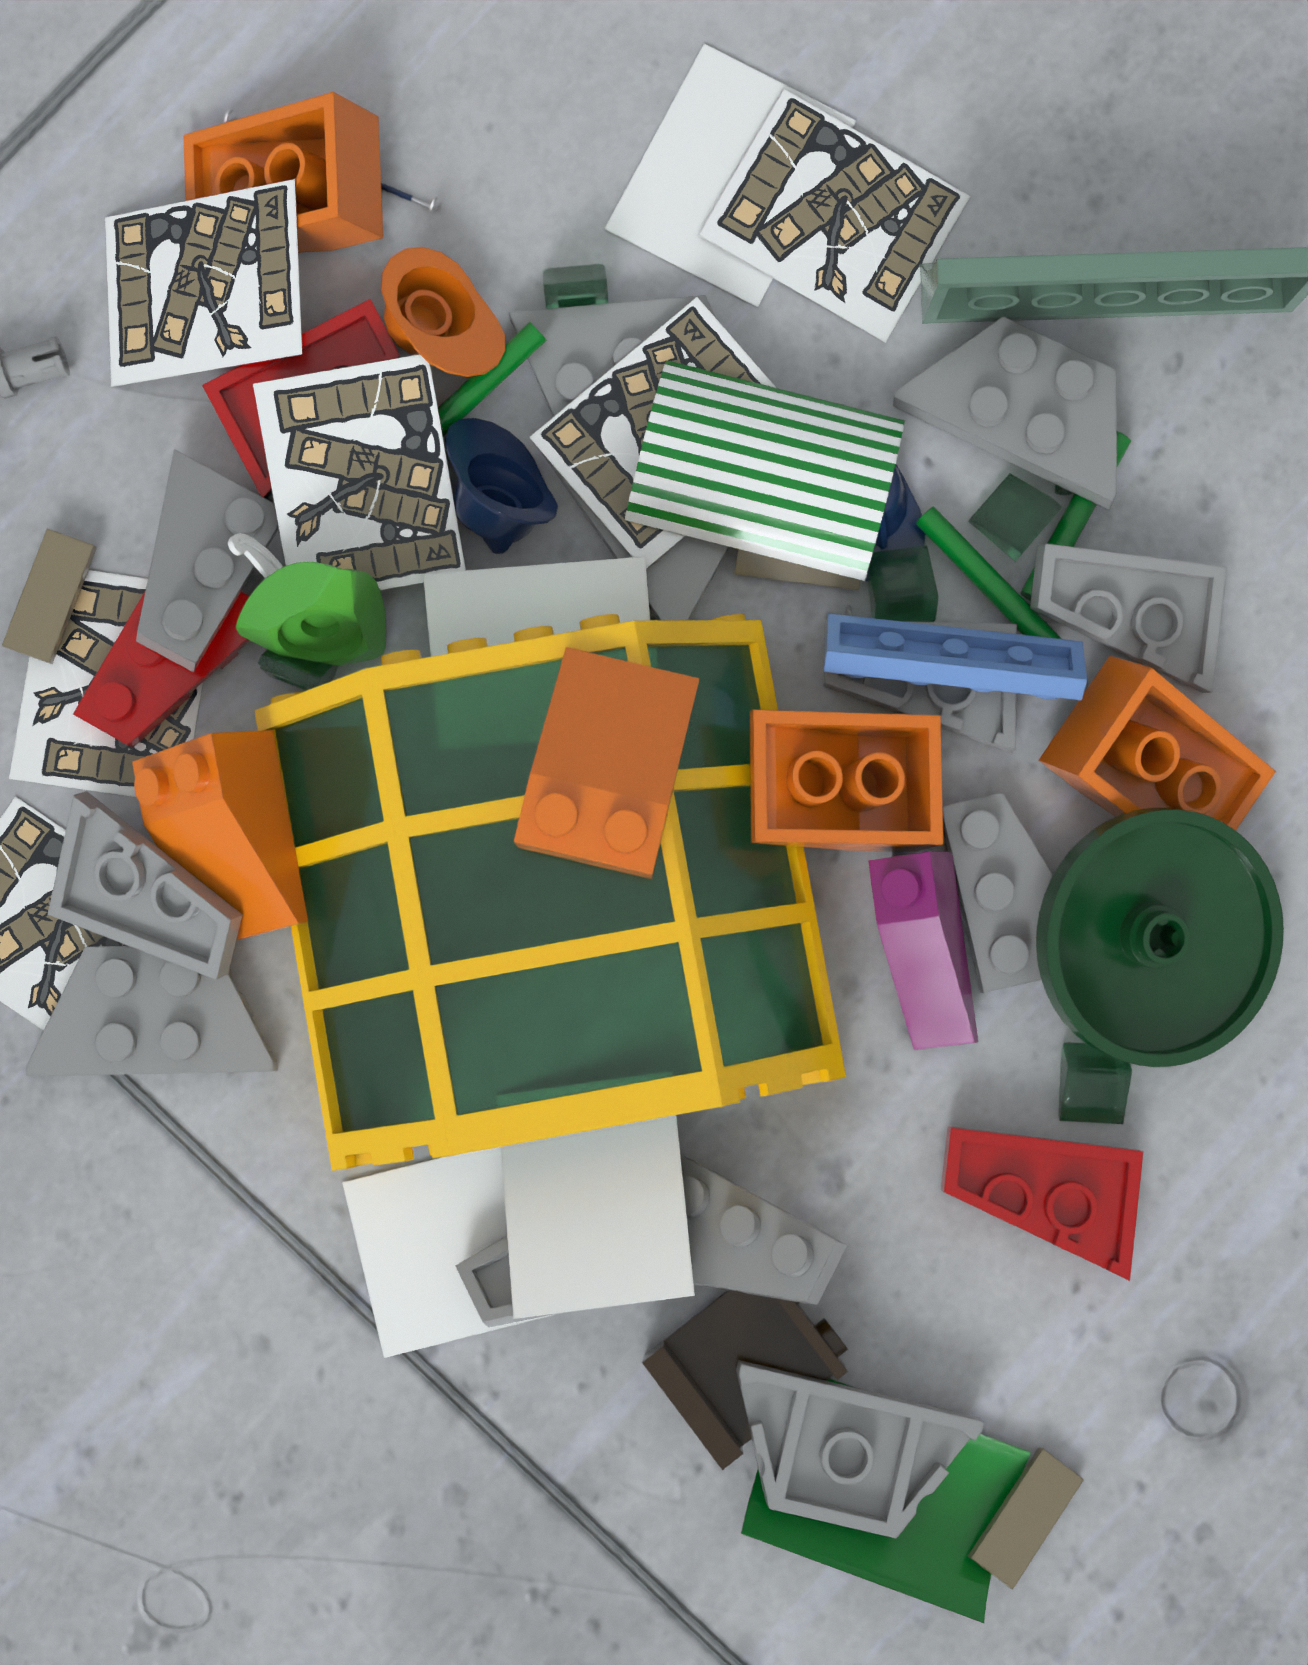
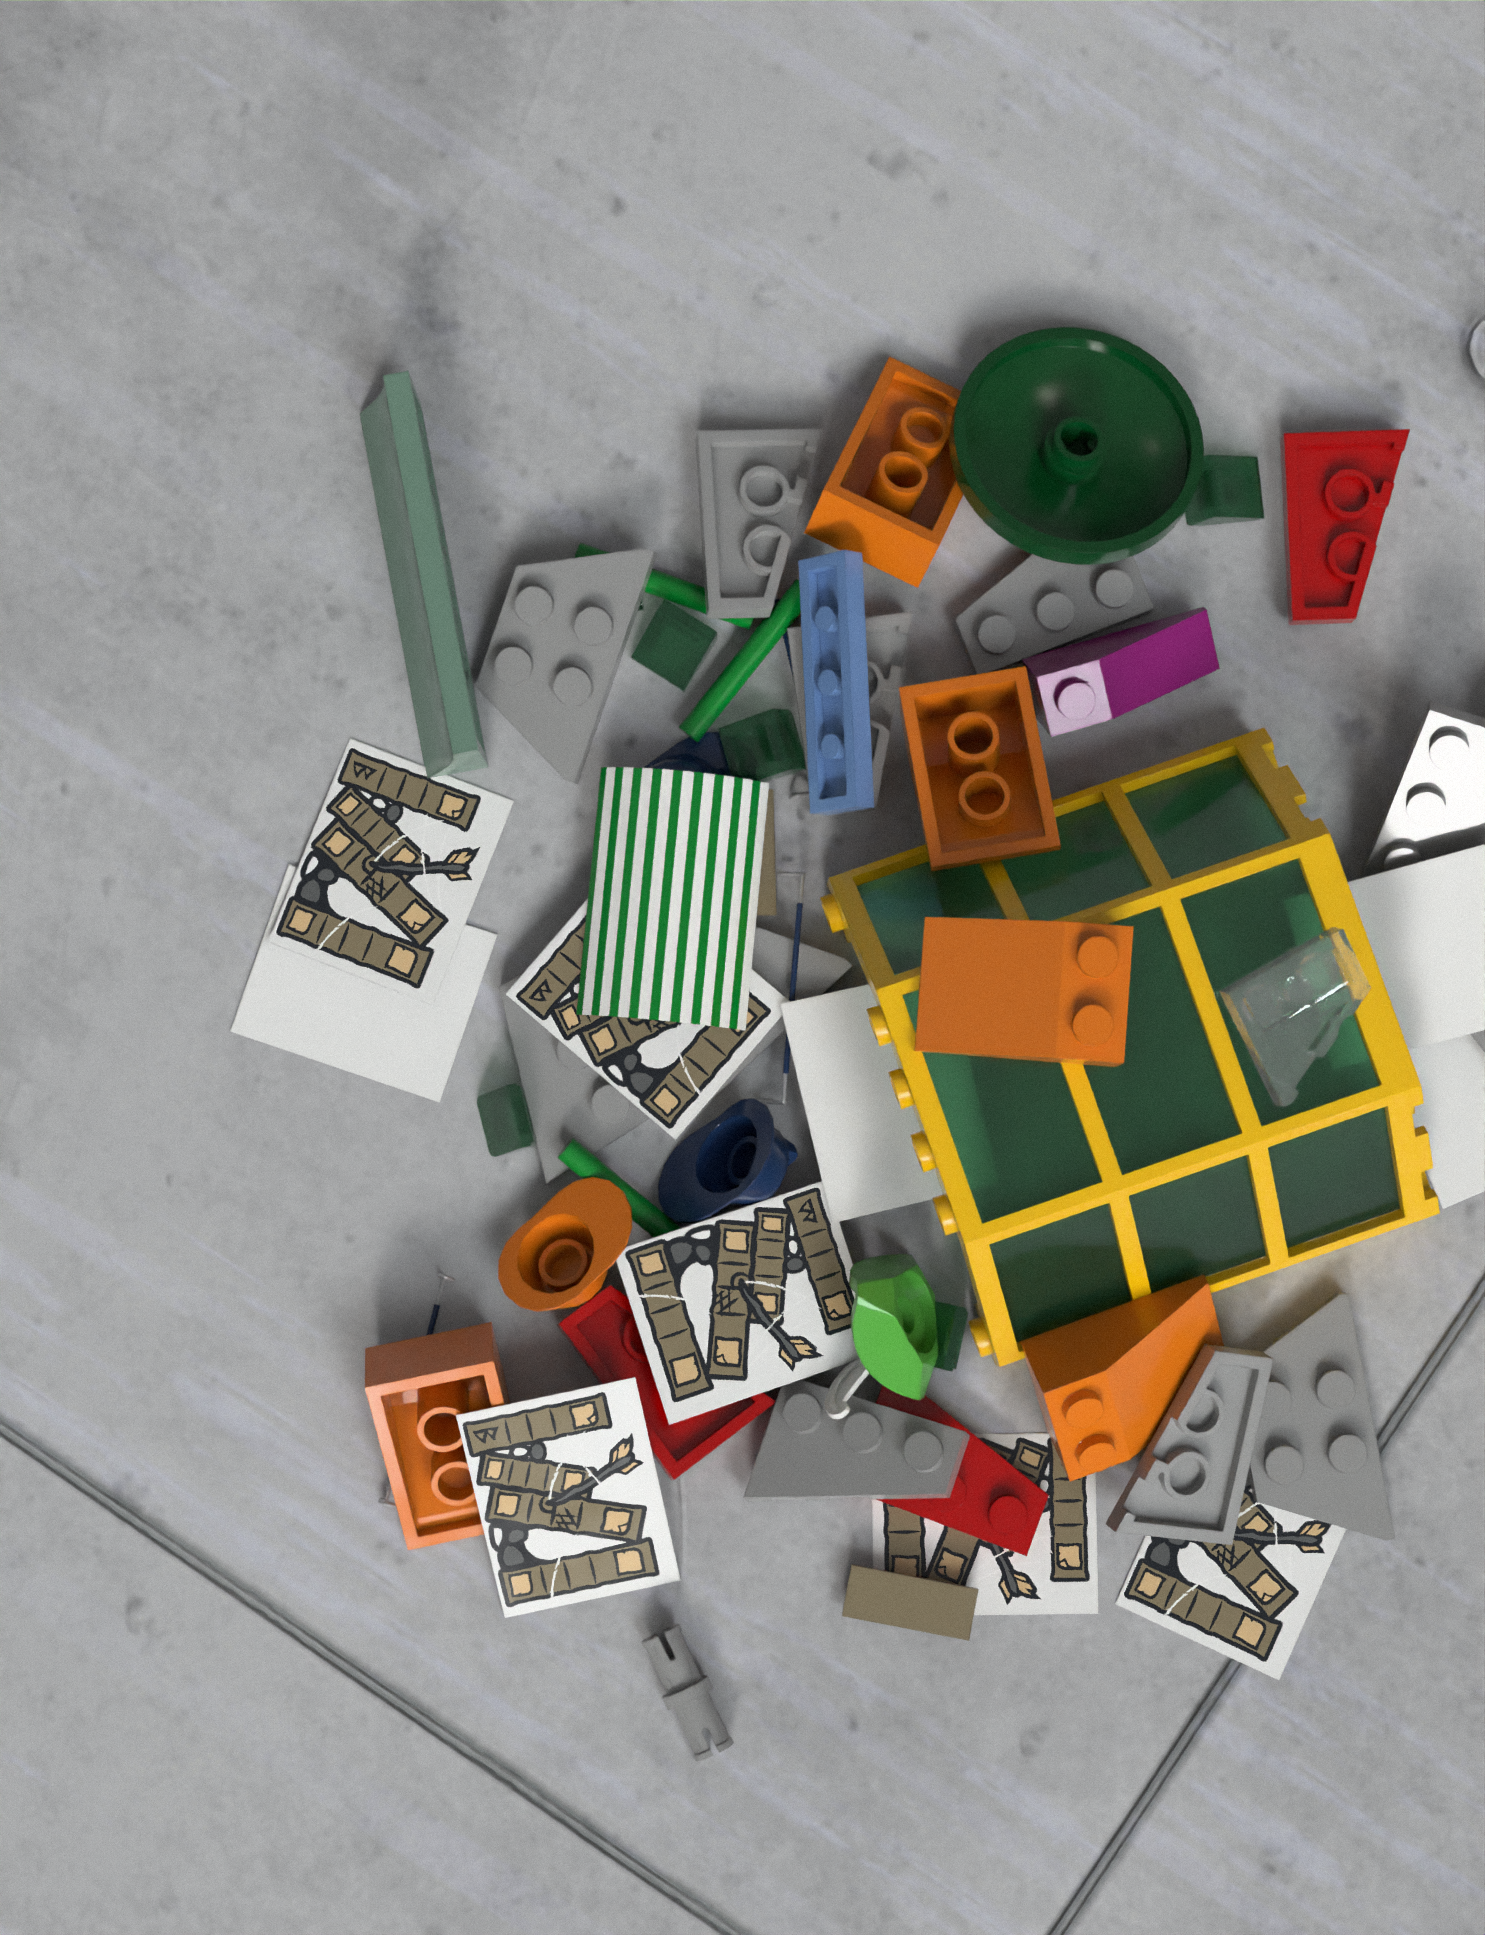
camera: 95 degrees left, 0 degrees up
none -> dark blue piece [758,871,806,1105]
none -> clear wing [1219,927,1371,1107]

